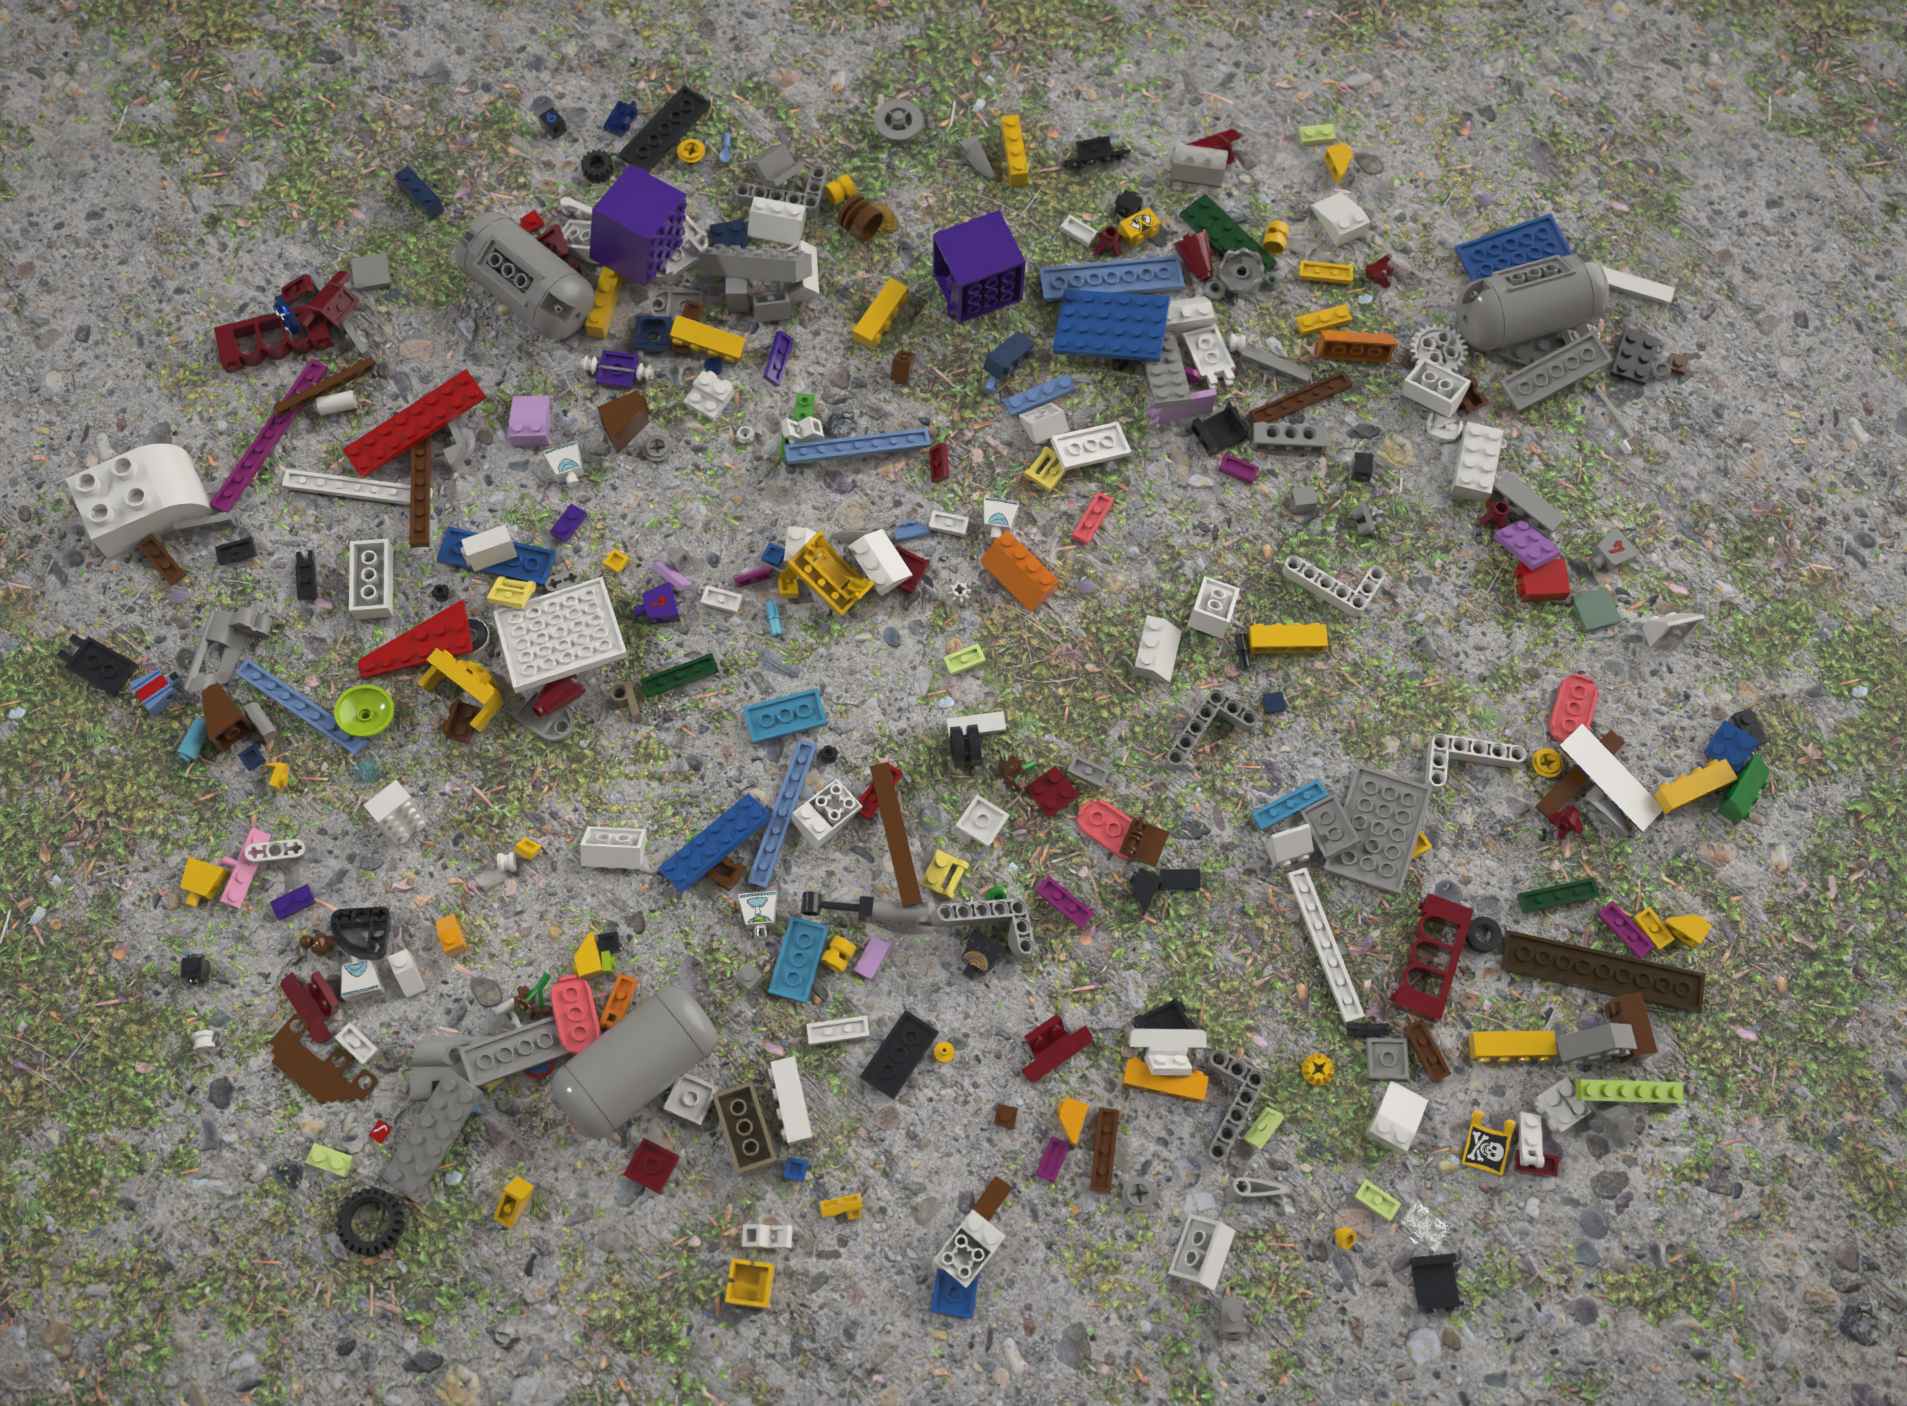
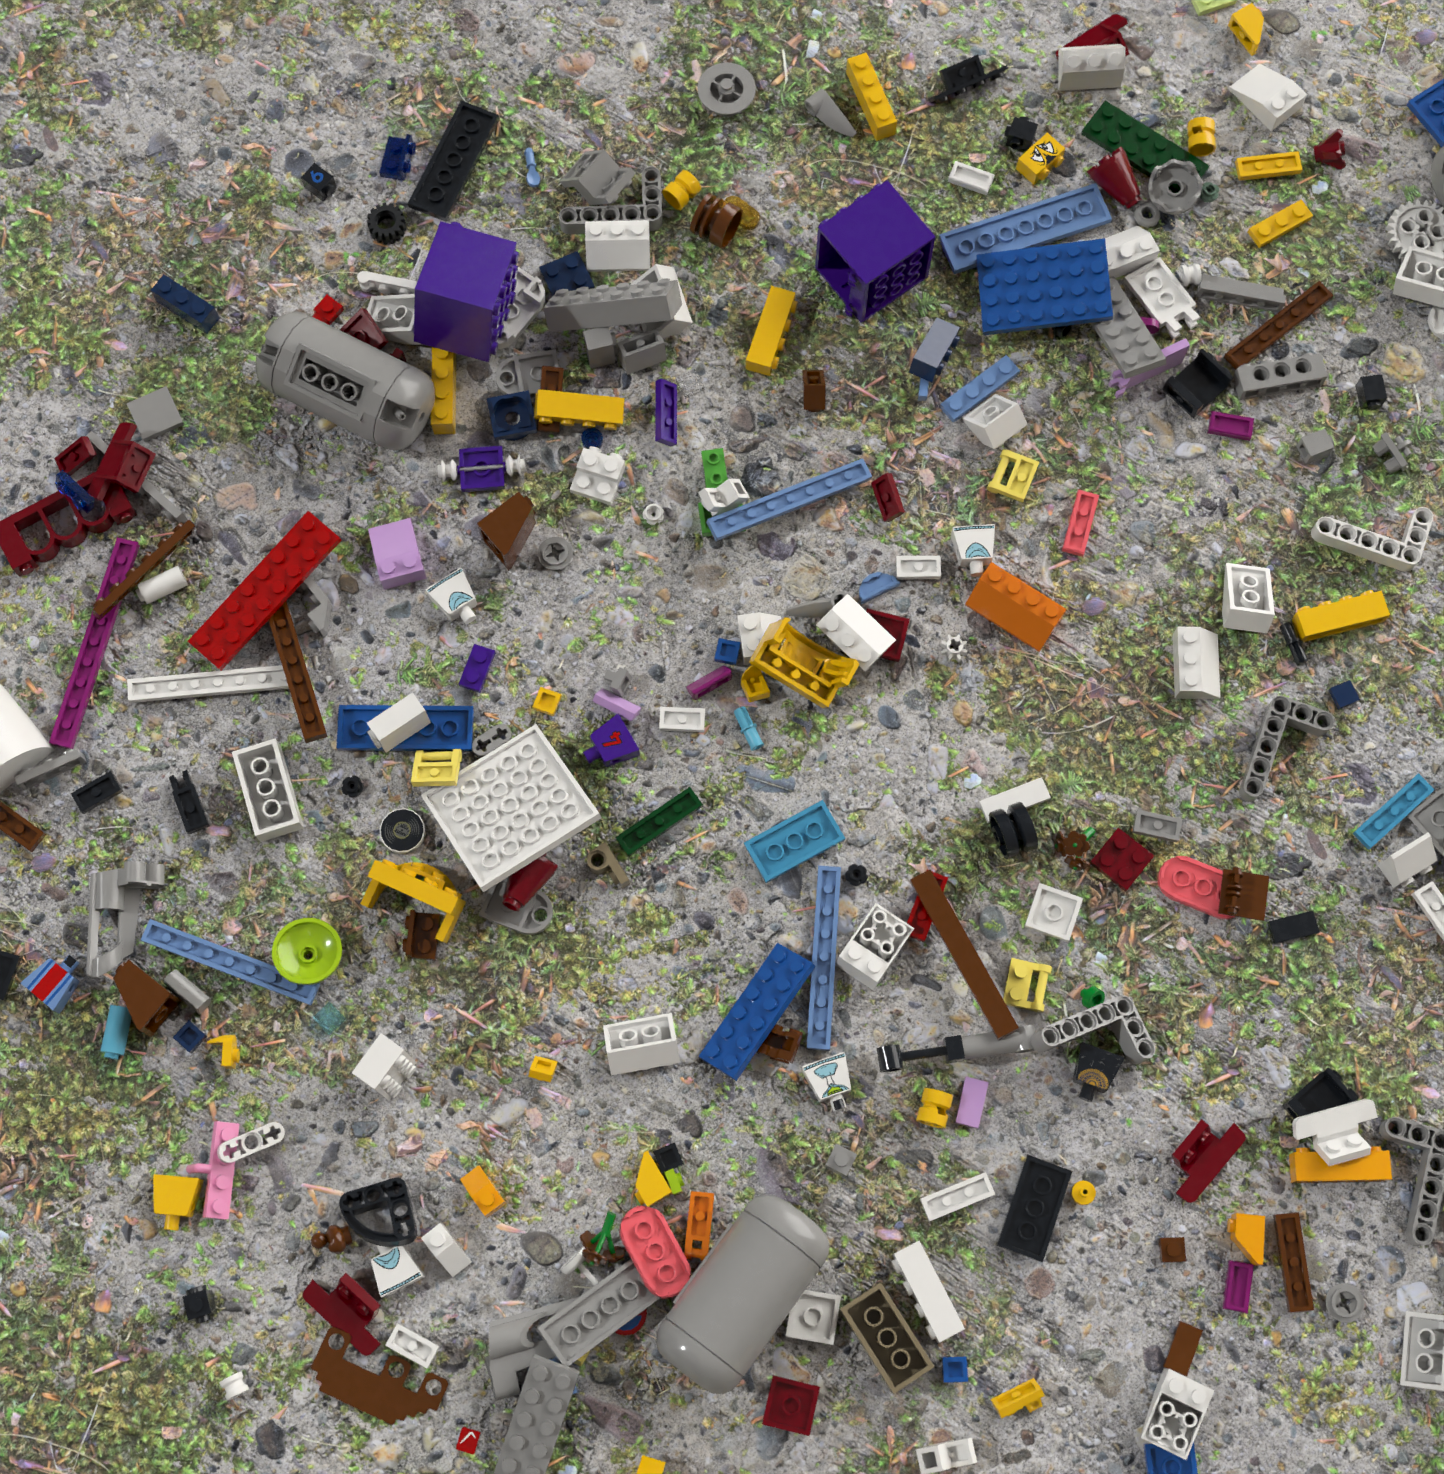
camera: 10 degrees left, 5 degrees up
dark purple plate [270,884,316,921] -> none
red wing [357,599,474,680] -> none
white wheel [497,852,516,873] -> none
yellow gear [677,139,705,164] -> none
dark azure plate [768,916,830,1004] -> none
yellowish green plate [943,644,986,676] -> none
magenta plate [1035,875,1094,929] -> none
white plate [1051,422,1131,471] -> none
dark red rock [1094,226,1123,256] -> none
black slope [1129,867,1162,917] -> none
orange slope [1318,330,1396,363] -> none

